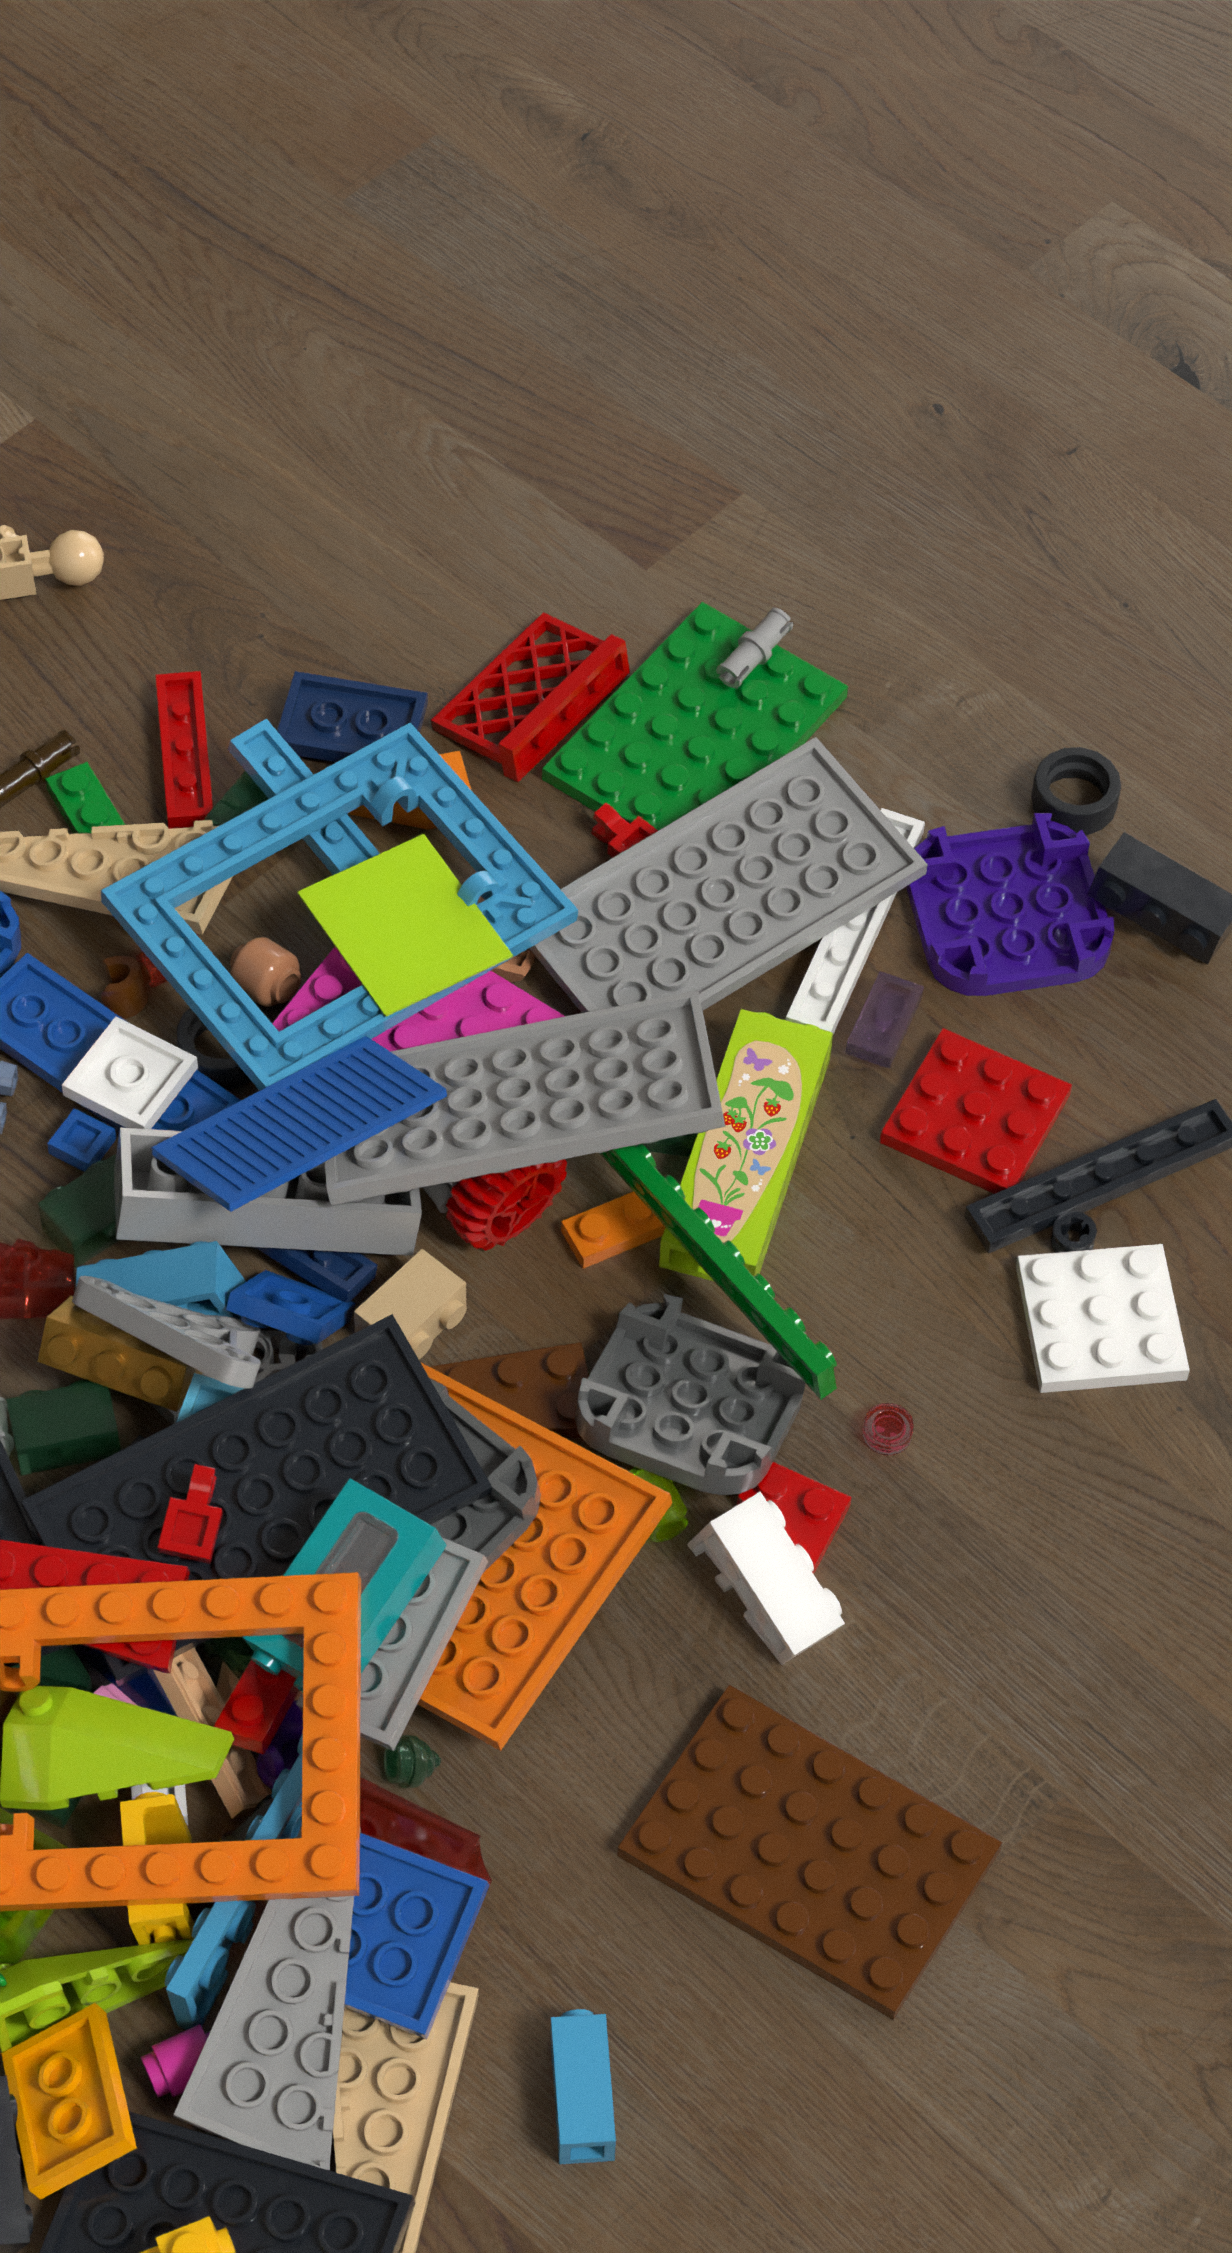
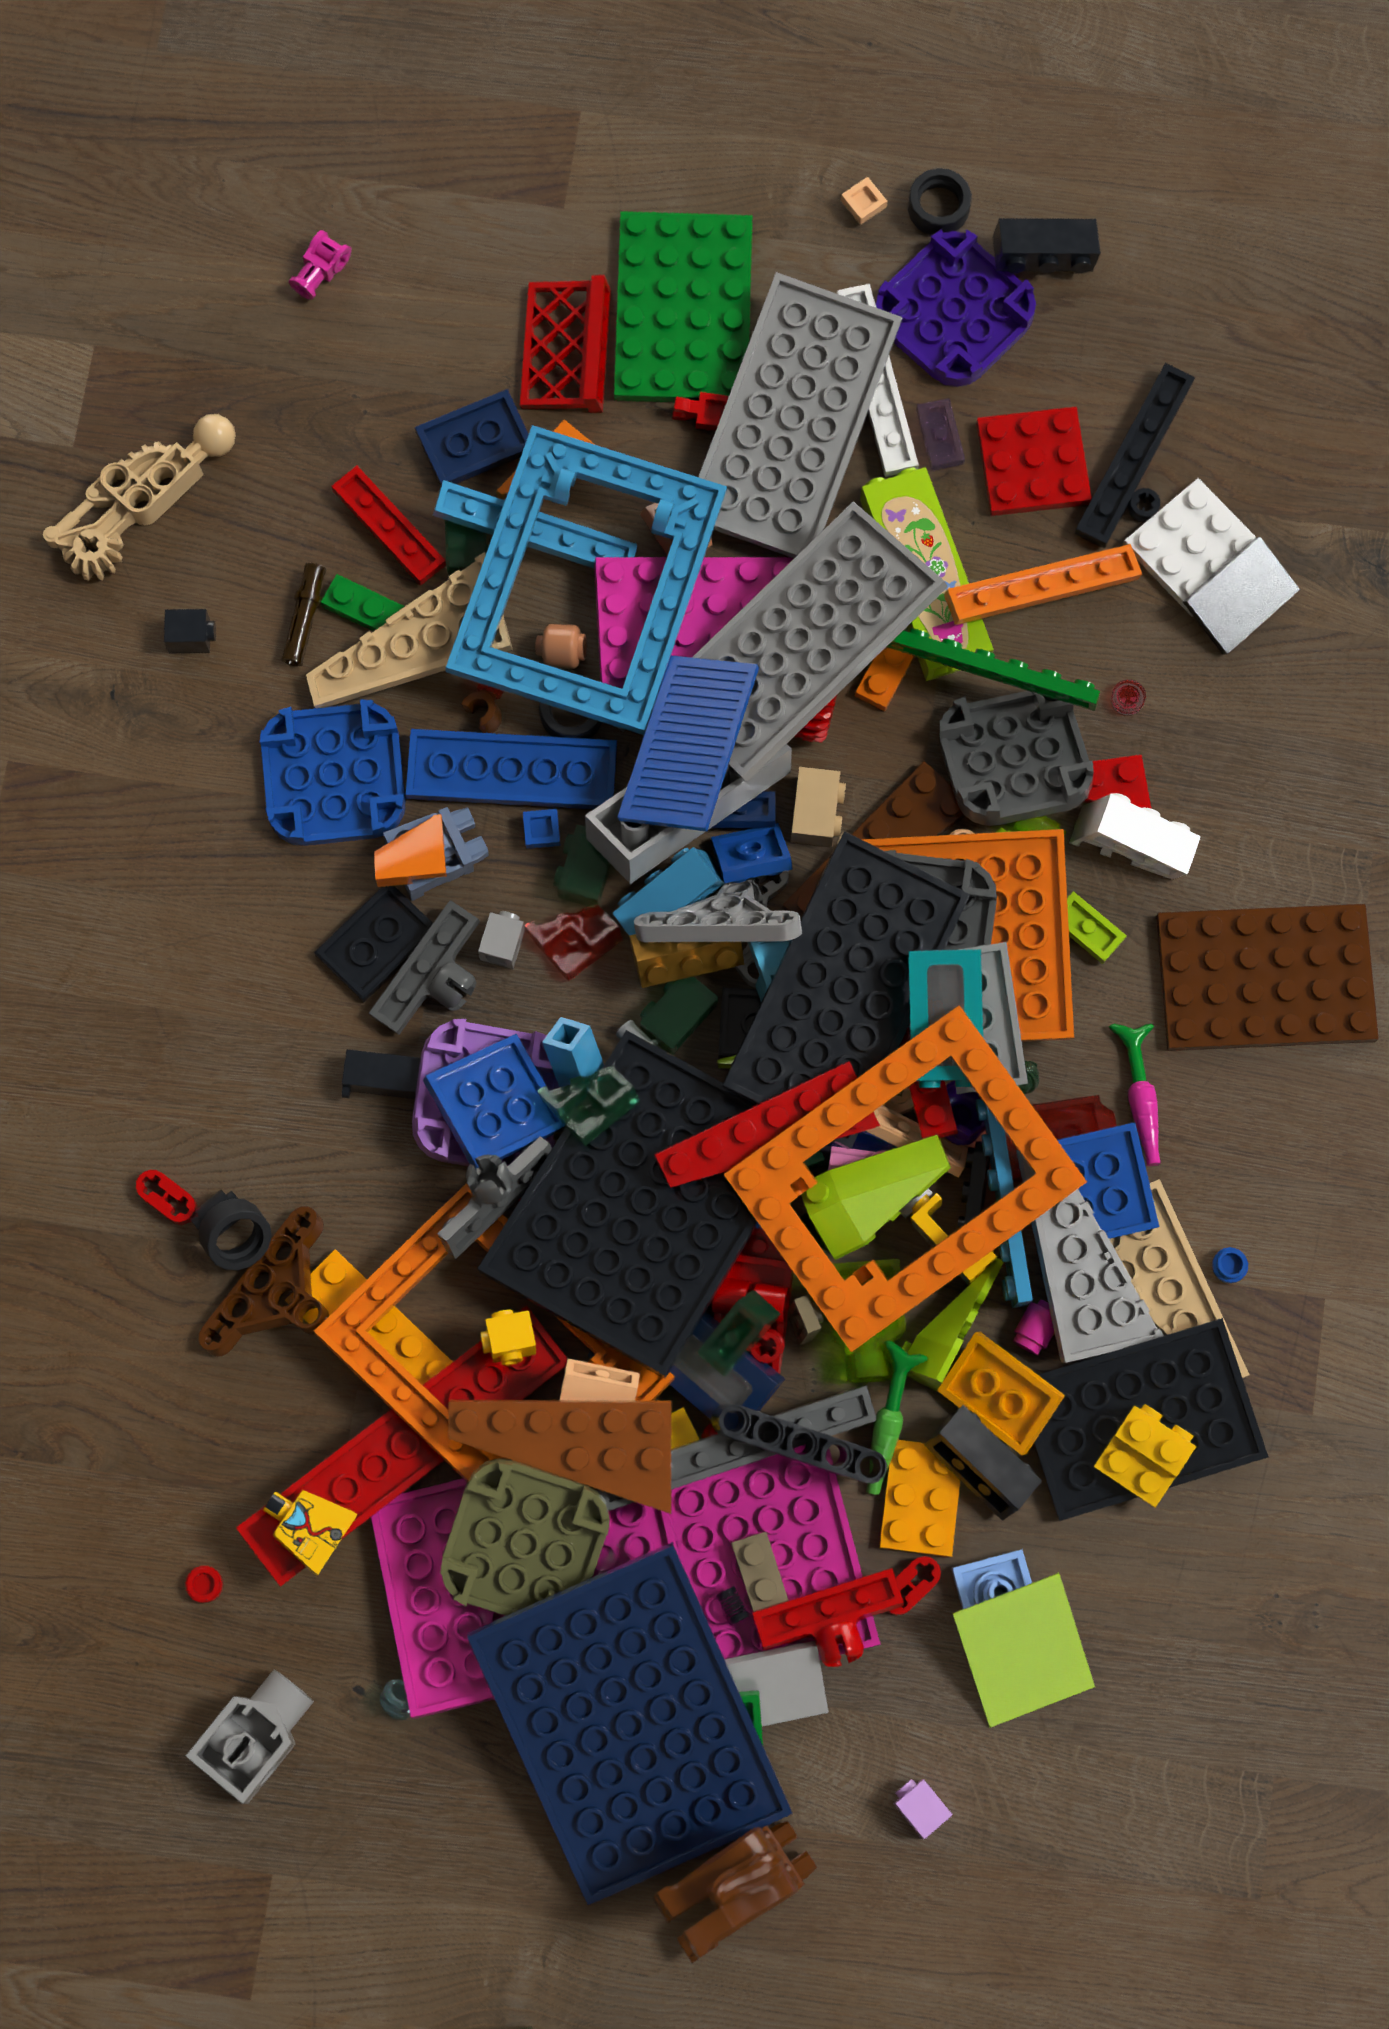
camera: 35 degrees left, 20 degrees up
white plate [62,1017,198,1129] -> none
red plate [158,1464,223,1564] -> none
lime piece [297,834,513,1017] -> none
dark azure brick [550,2009,616,2164] -> none
light grey pin [716,608,793,688] -> none
none -> dark pink connector [289,230,351,300]
none -> light nougat plate [841,177,888,225]
none -> orange plate [944,544,1142,625]
none -> lime plate [1067,891,1127,964]
none -> dark pink piece [1109,1024,1161,1166]
none -> tile [1183,537,1300,655]
none -> blue plate [1212,1247,1248,1283]

